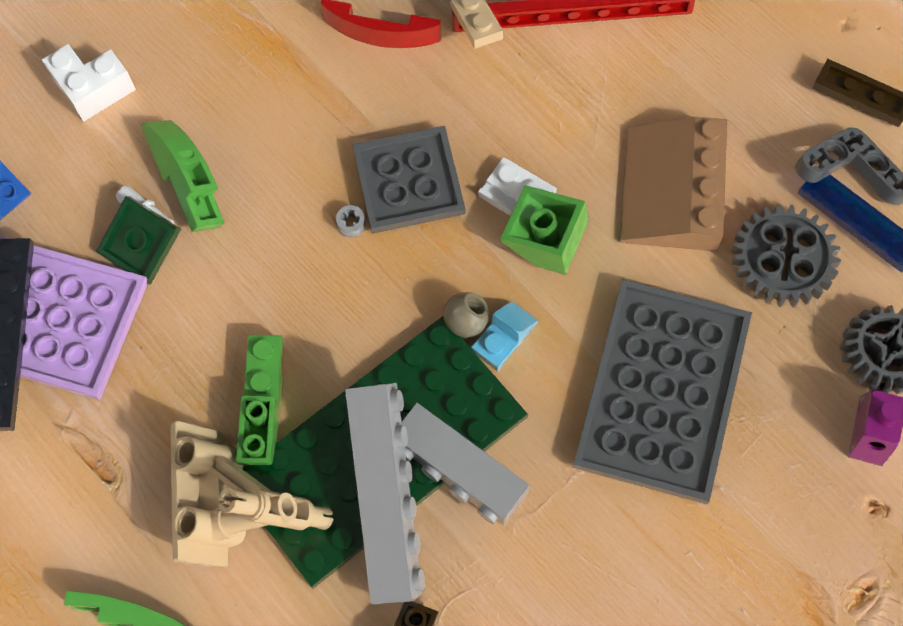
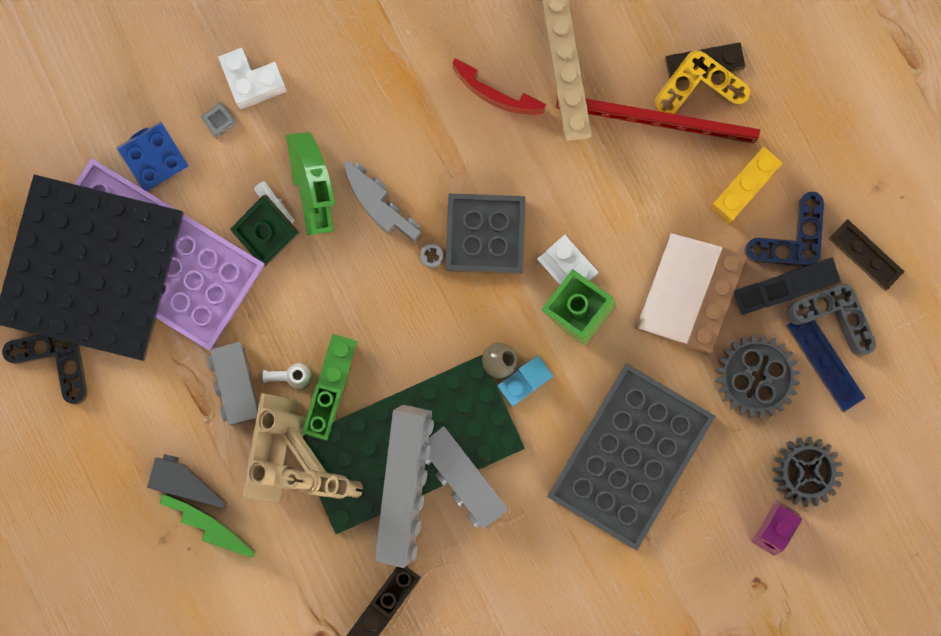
camera: 15 degrees right, 15 degrees up
none -> dark grey slope [147,454,227,508]
none -> light grey tile [201,102,237,138]
none -> light grey brick [208,342,258,426]
none -> white bar [263,363,312,389]
none -> light grey slope [344,160,421,243]
none -> yellow brick [709,146,783,225]
none -> black slope [734,257,841,315]
none -> dark blue beam [744,192,824,266]

